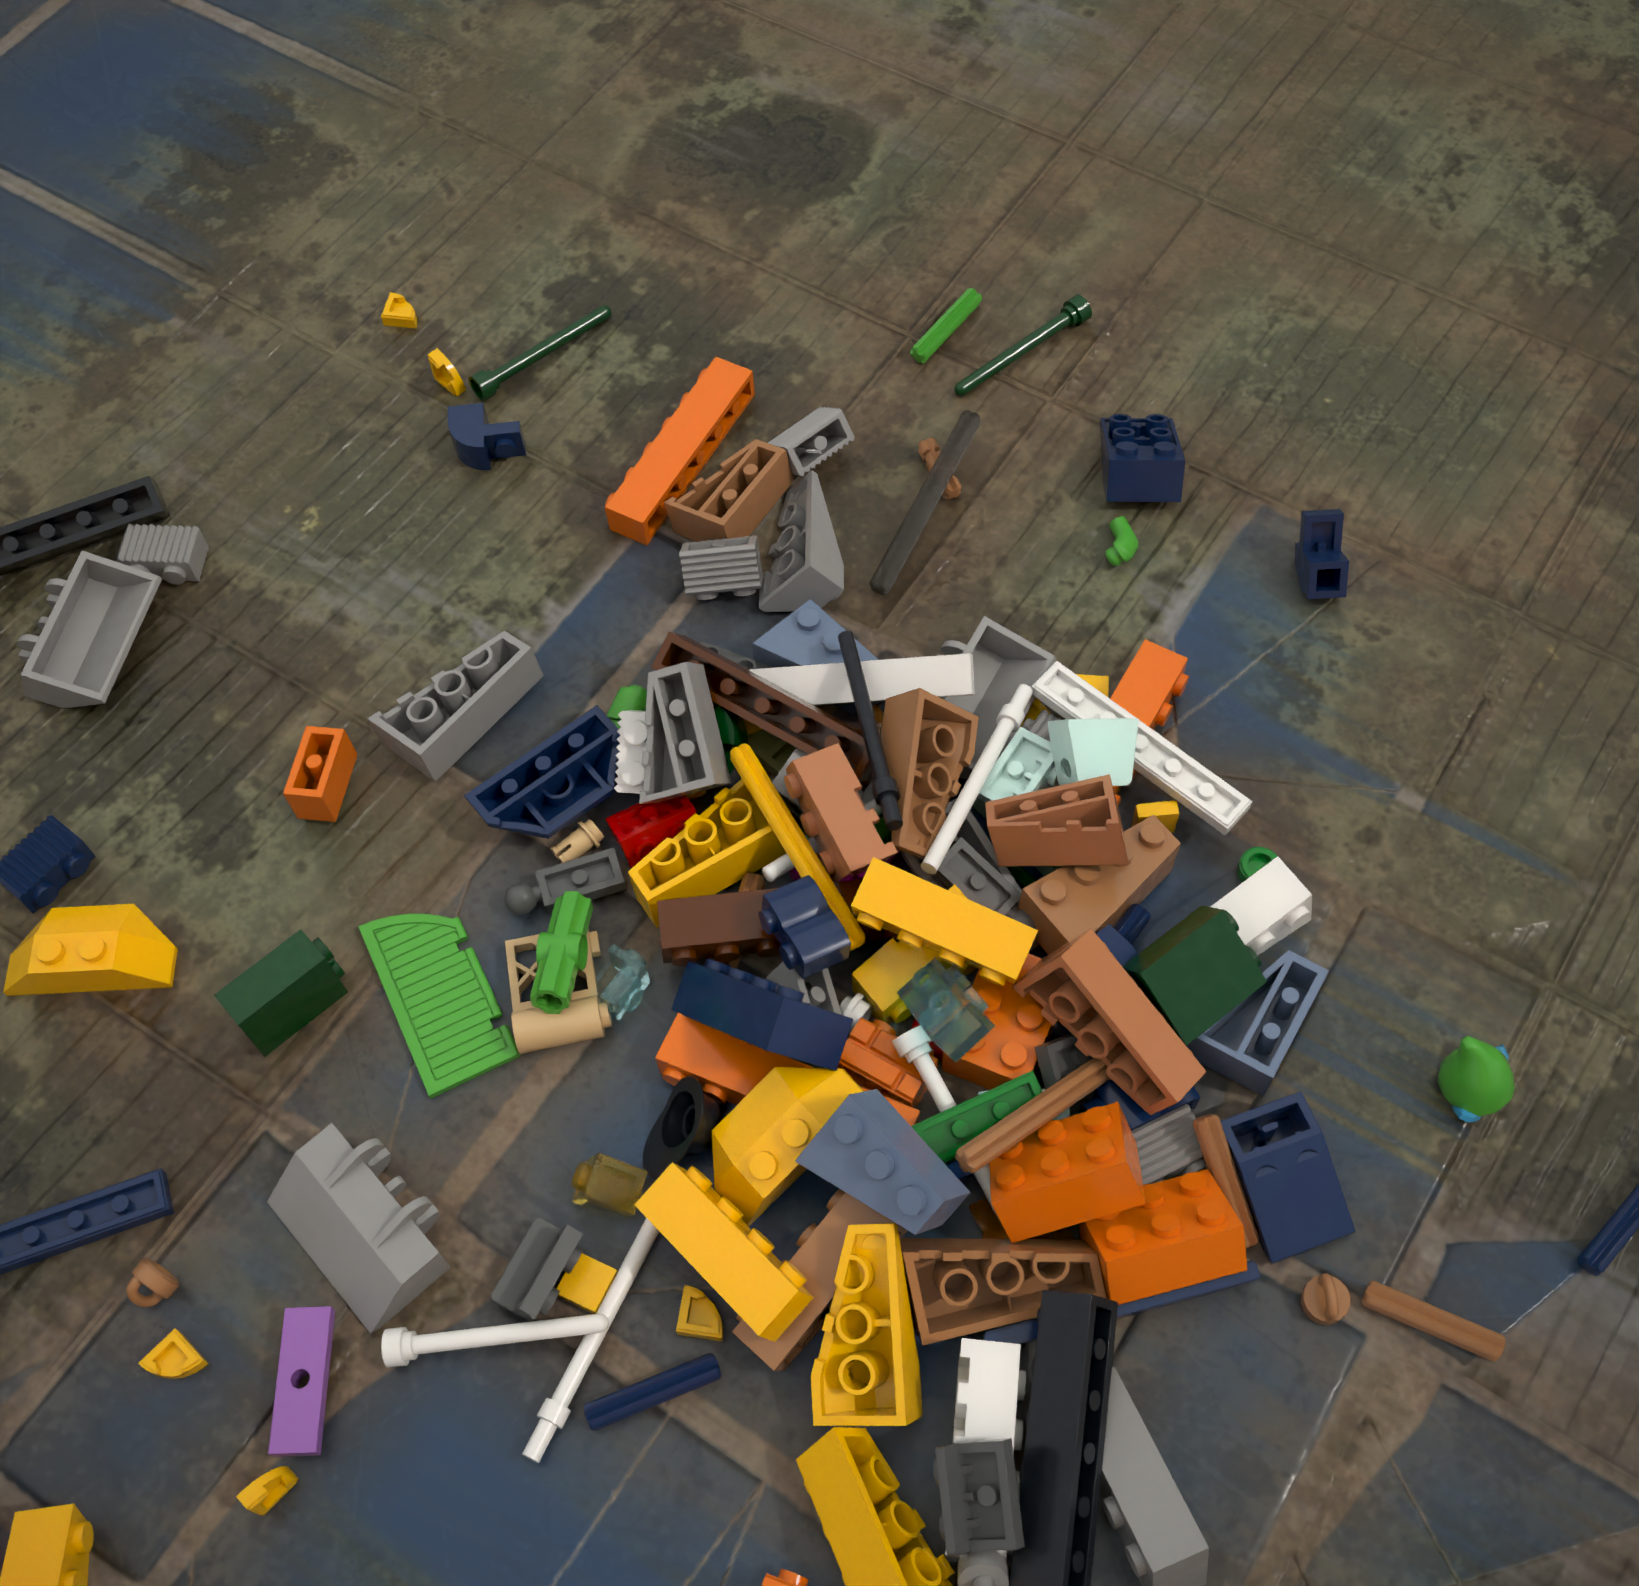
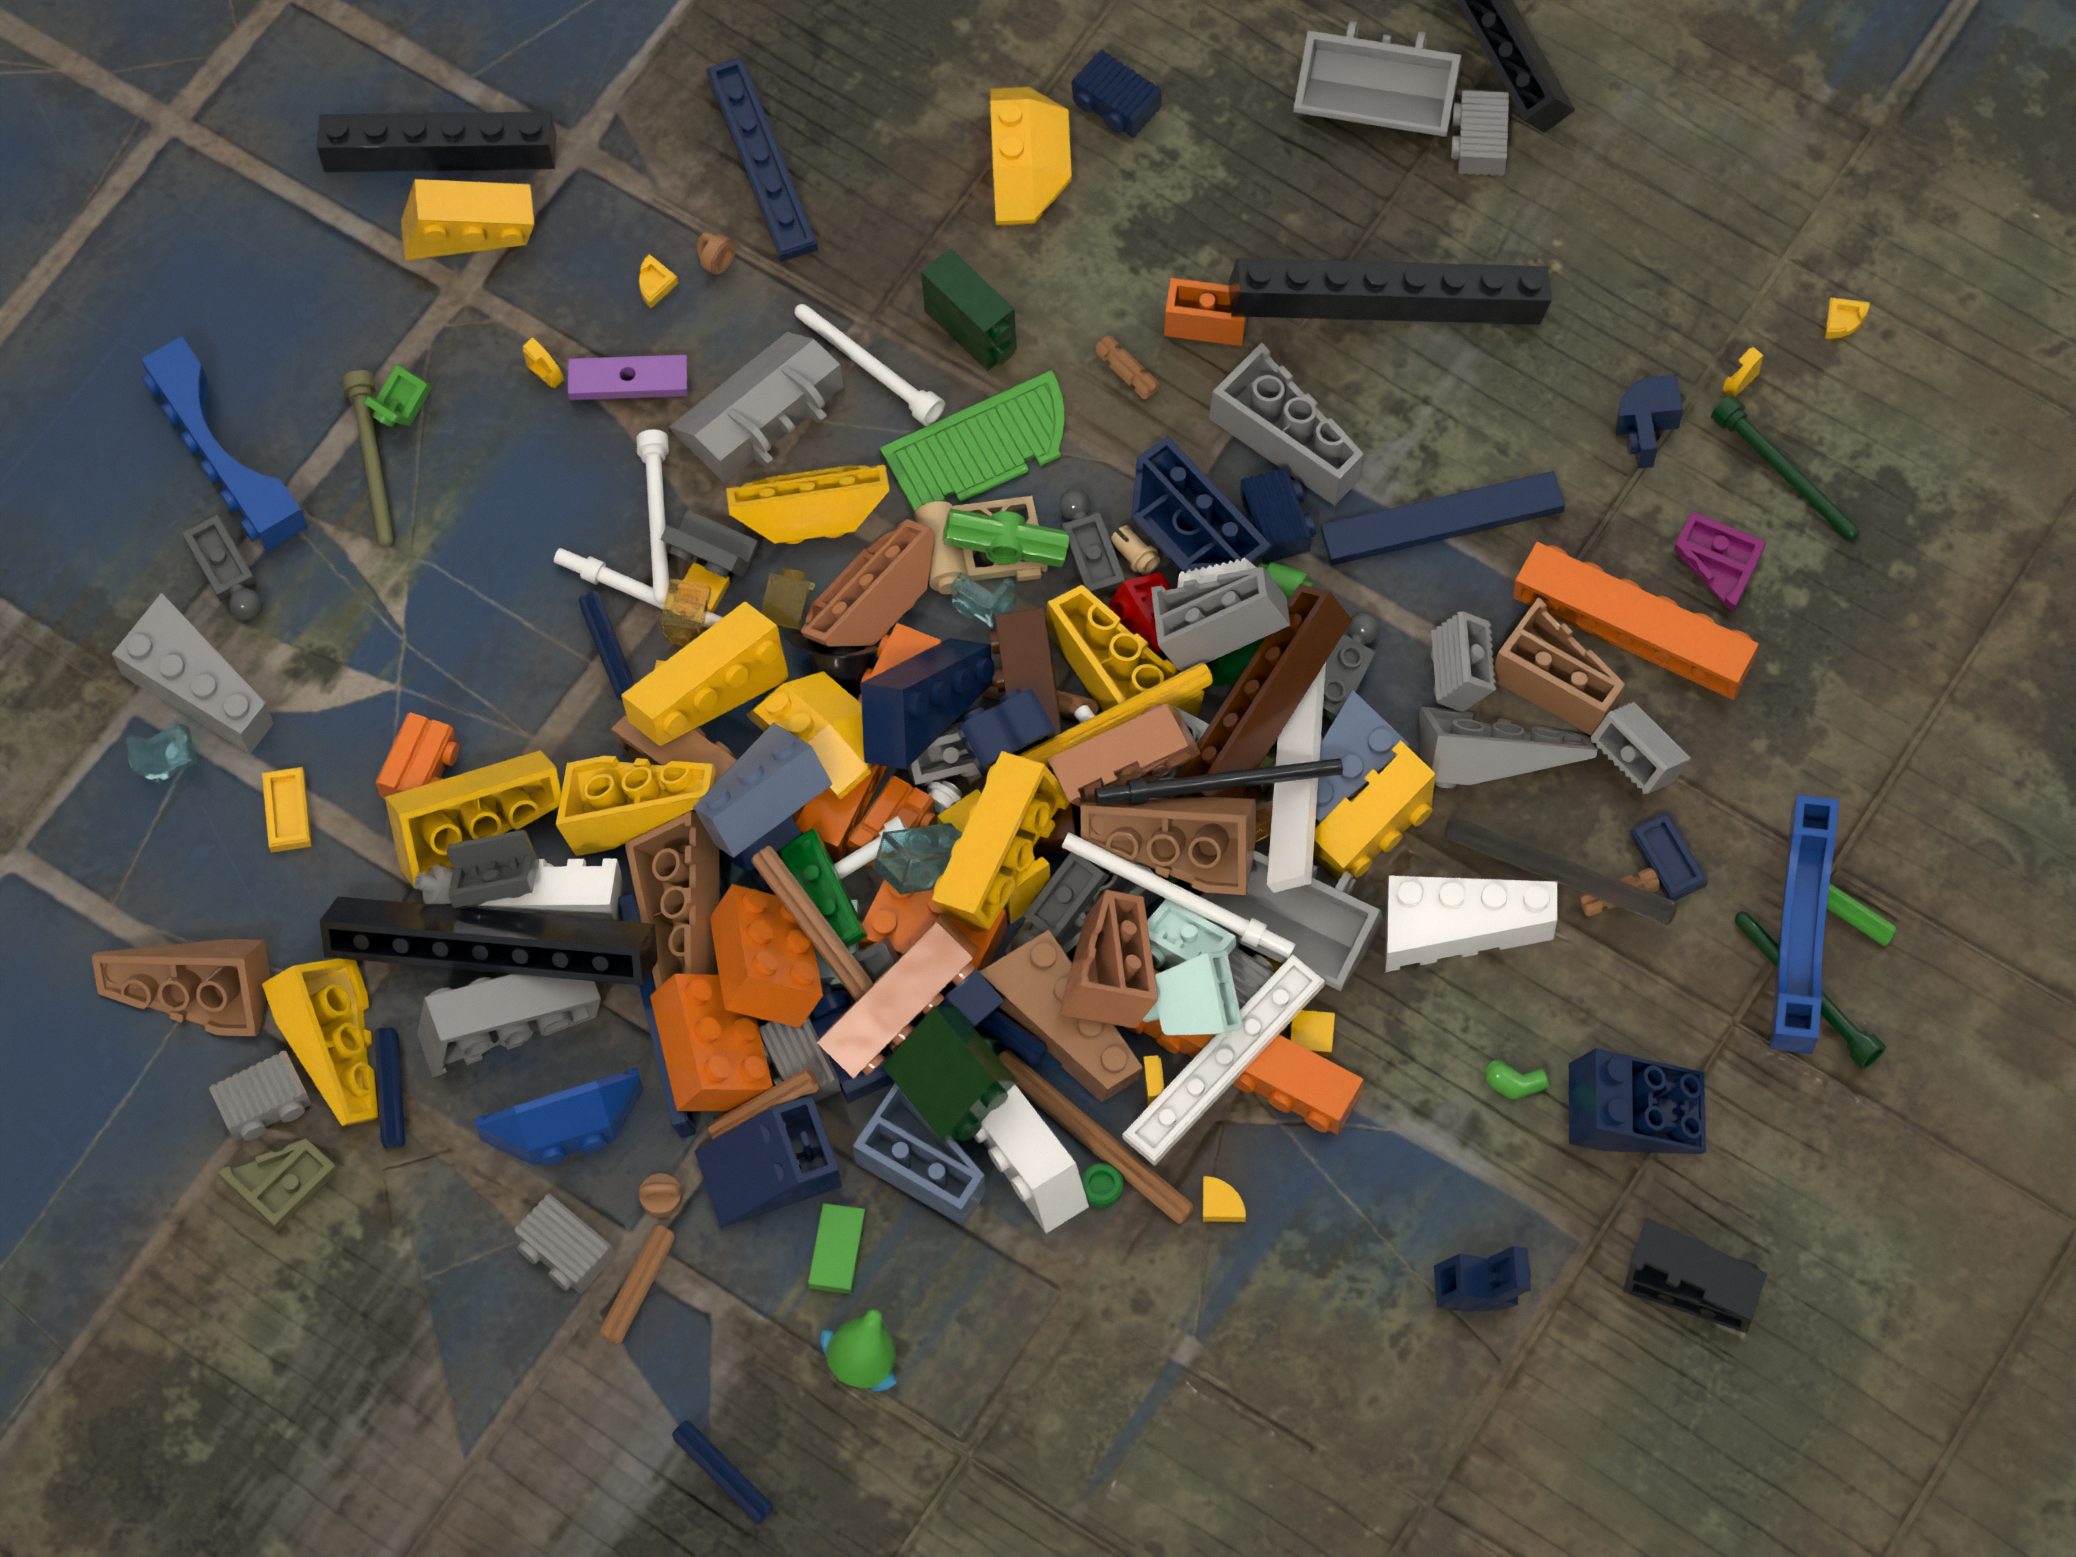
camera: 90 degrees right, 5 degrees up
none -> blue wedge [474,1068,643,1166]
none -> light grey brick [514,1193,616,1294]
none -> clear yellow bracket [660,578,711,646]
none -> yellow wedge [726,465,890,544]
none -> white piece [794,304,945,426]
none -> nougat wedge [800,519,935,646]
none -> bright green tile [808,1203,866,1294]
none -> medium nougat axle [998,1050,1193,1224]
none -> medium nougat axle [1095,335,1159,400]
none -> yellow tile [1203,1176,1246,1222]
none -> black brick [1228,258,1552,325]
none -> dark blue brick [1240,467,1316,564]
none -> yellow wedge [1313,740,1436,881]
none -> dark blue tile [1321,471,1565,566]
none -> white wedge [1385,876,1557,972]
none -> black wedge [1623,1217,1767,1334]
none -> dark blue tile [1630,812,1708,903]
none -> magenta wing [1674,511,1766,612]
none -> blue arch [1769,795,1839,1054]

